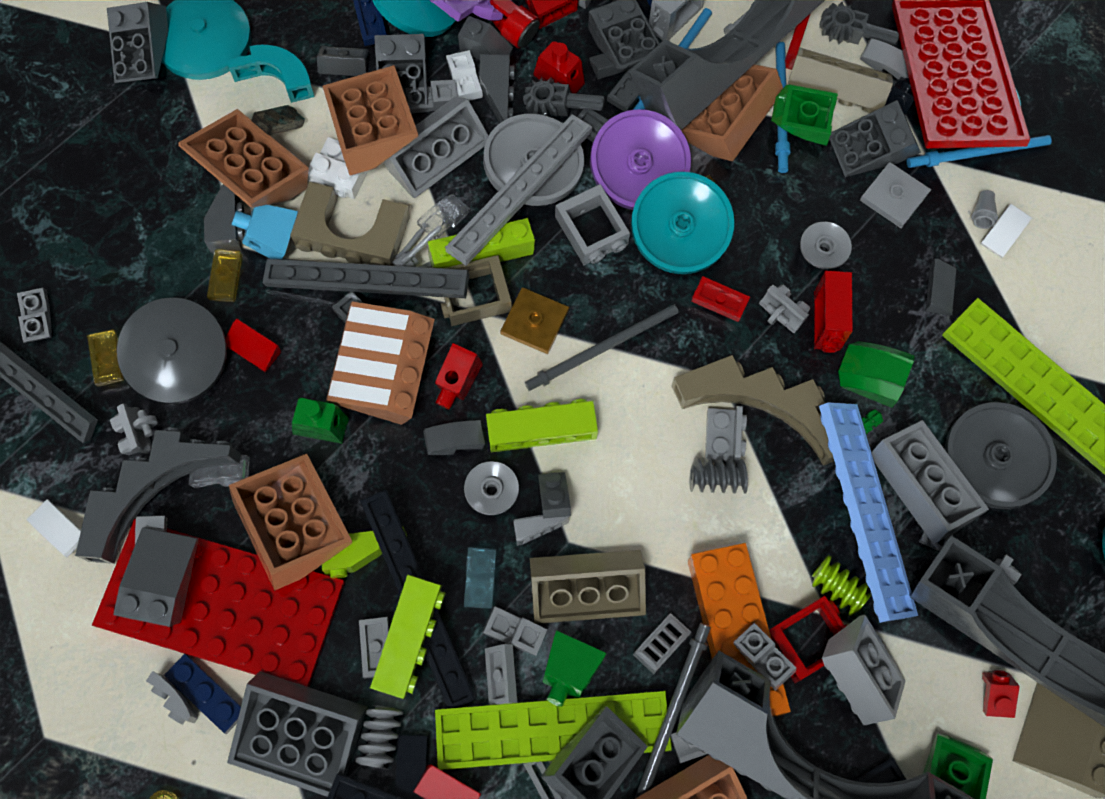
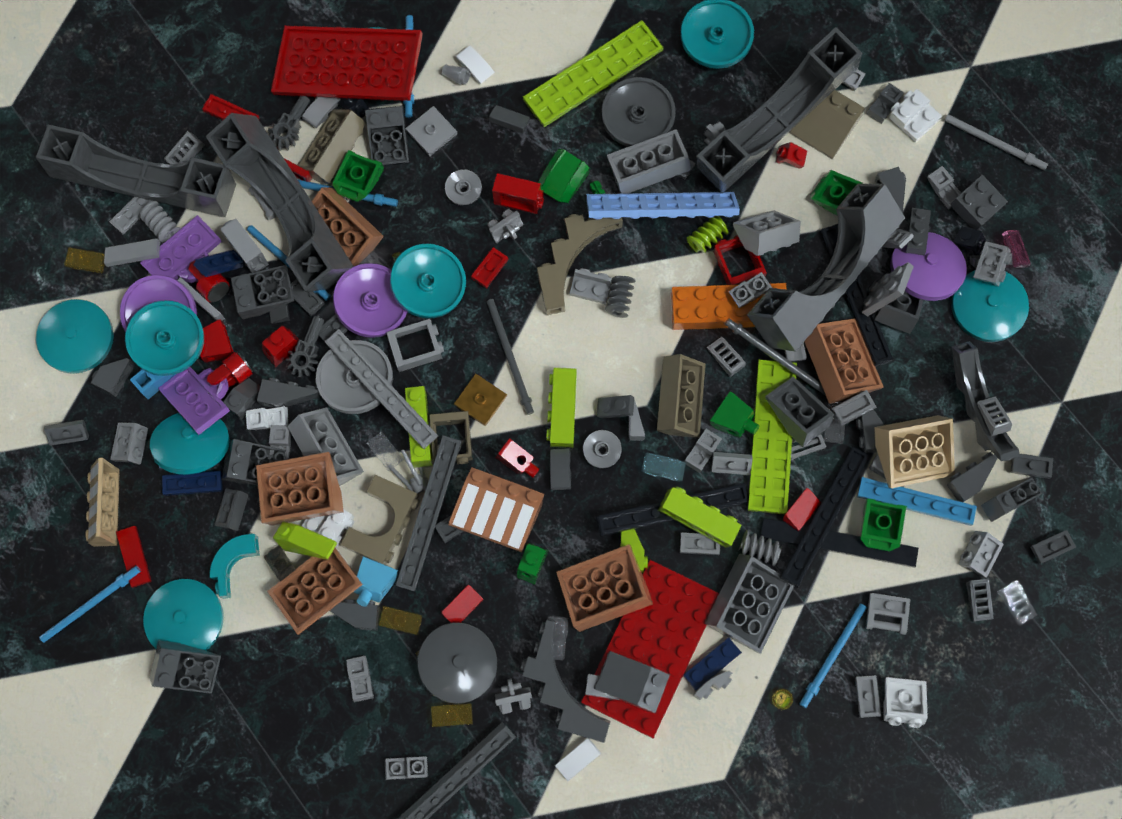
camera: 75 degrees left, 5 degrees up
none -> lime slope [273,522,337,560]
none -> light grey slope [346,656,374,702]

